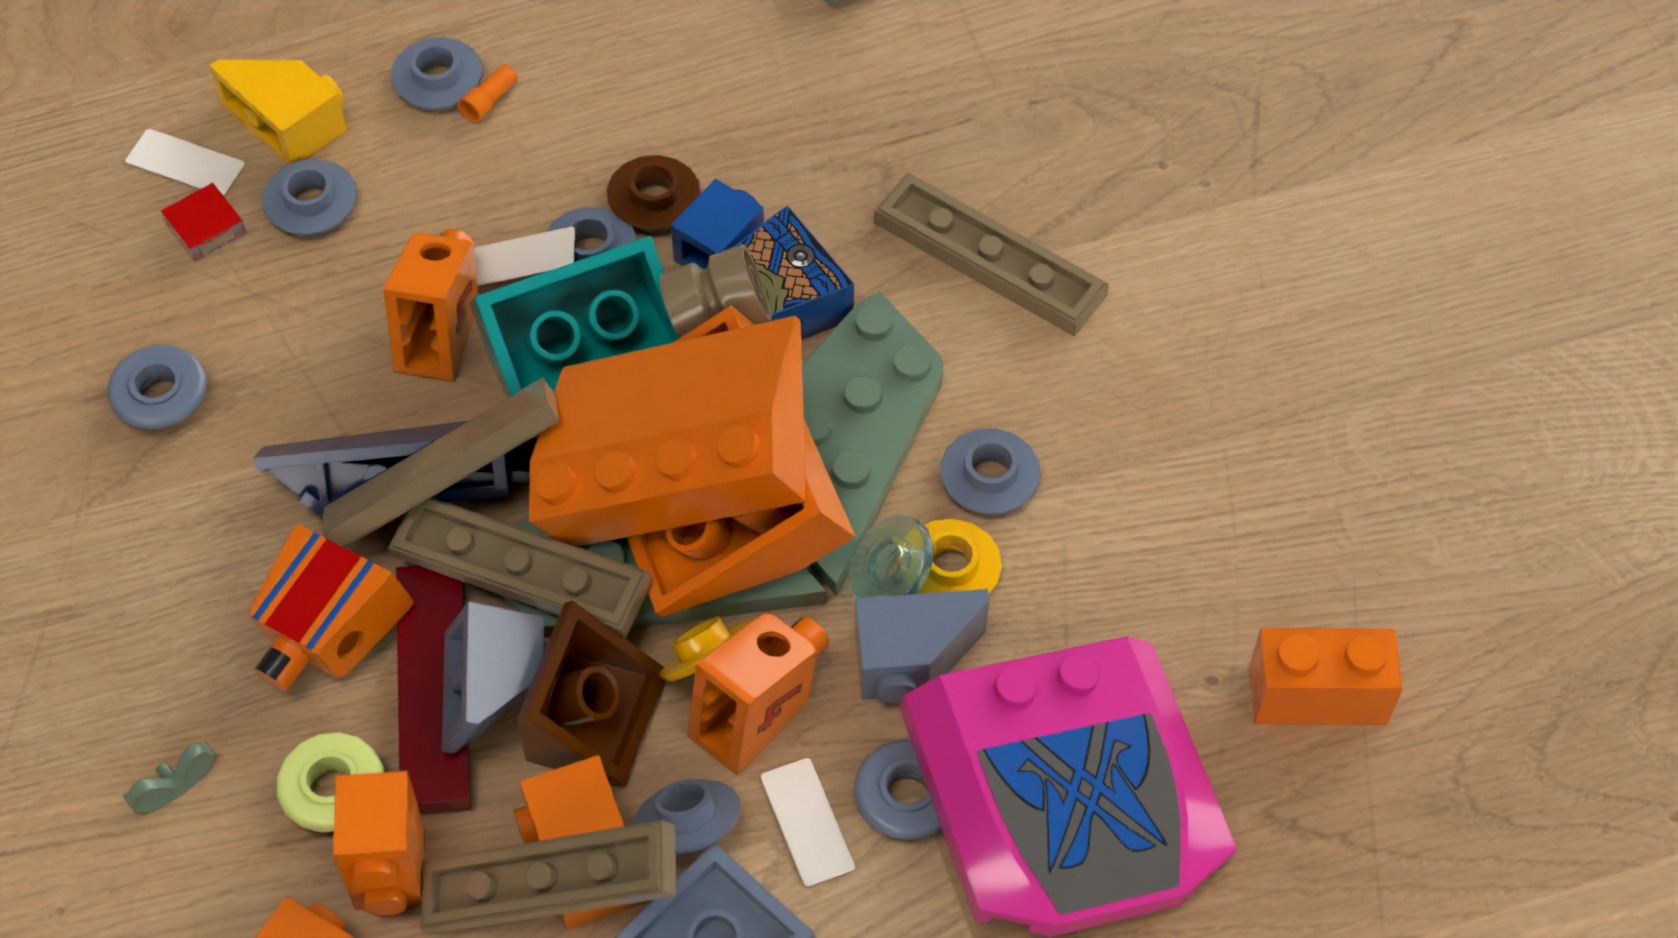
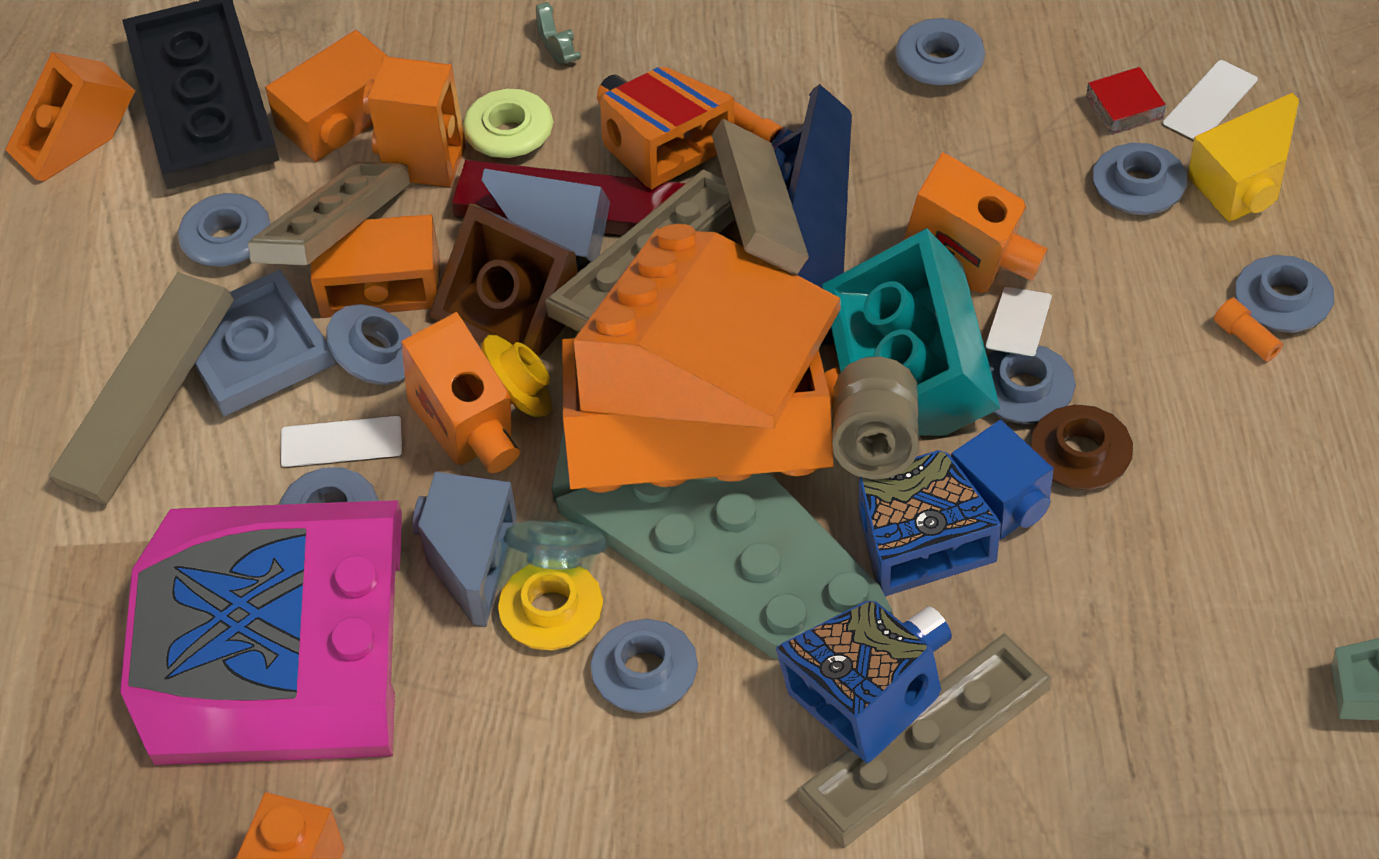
camera: 110 degrees right, 5 degrees down
none -> orange piece [734,101,783,143]
none -> torso [776,601,952,764]

